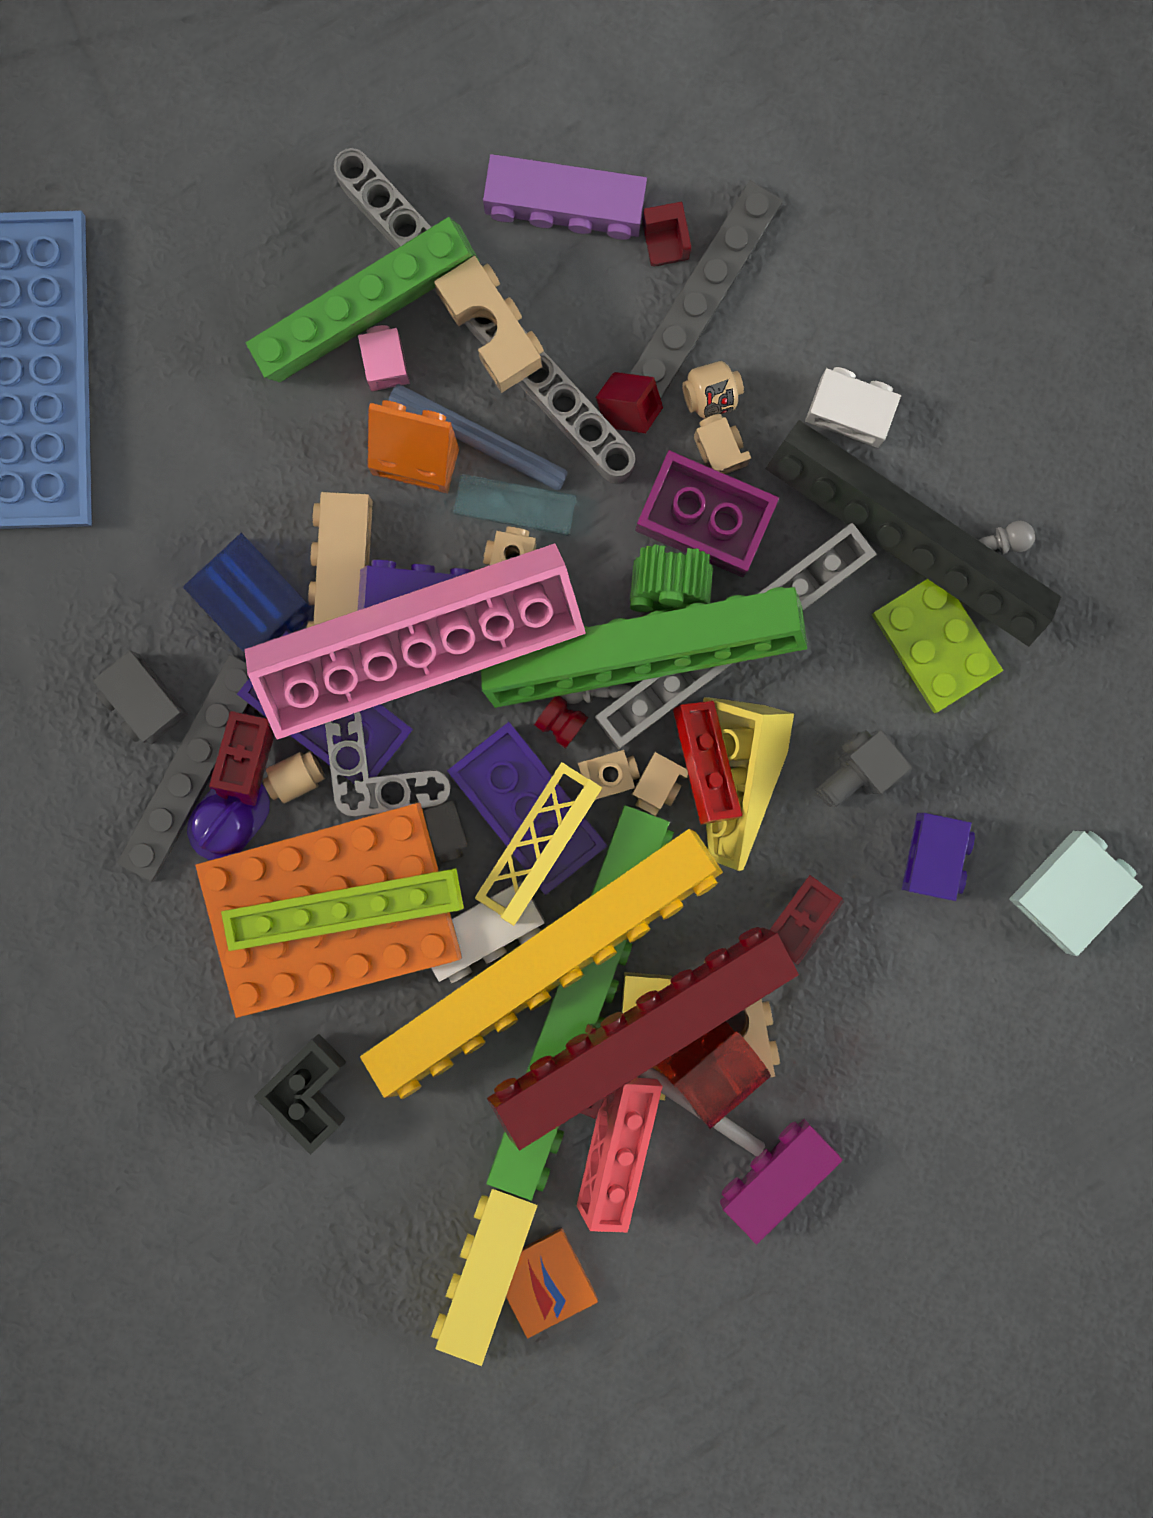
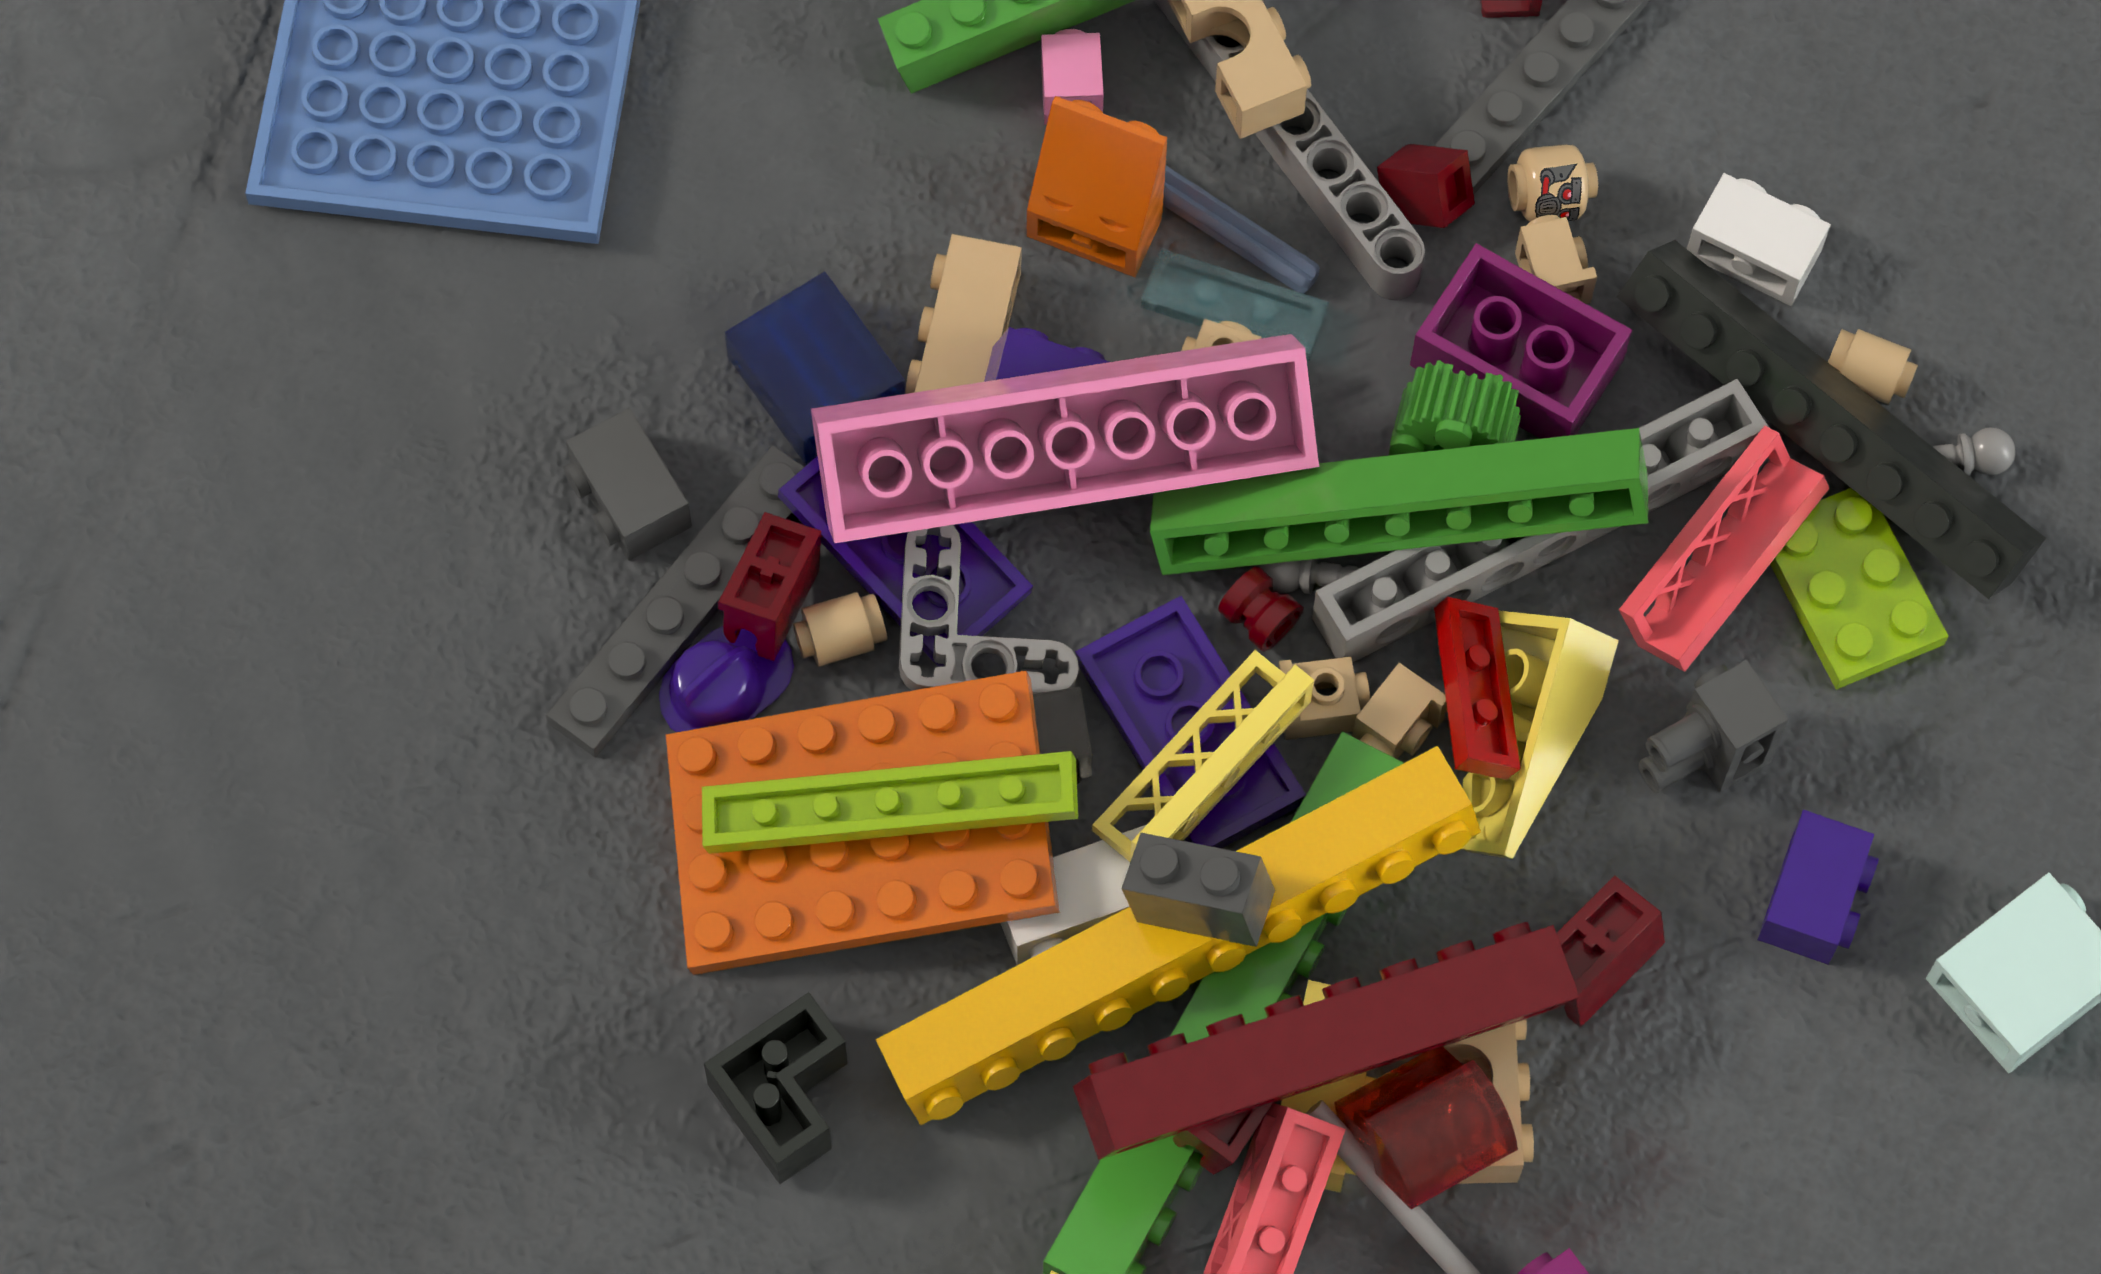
camera: 10 degrees right, 20 degrees down
none -> dark grey brick [1121,833,1275,947]
none -> coral fence [1619,426,1830,672]
none -> tan brick [1828,329,1918,405]

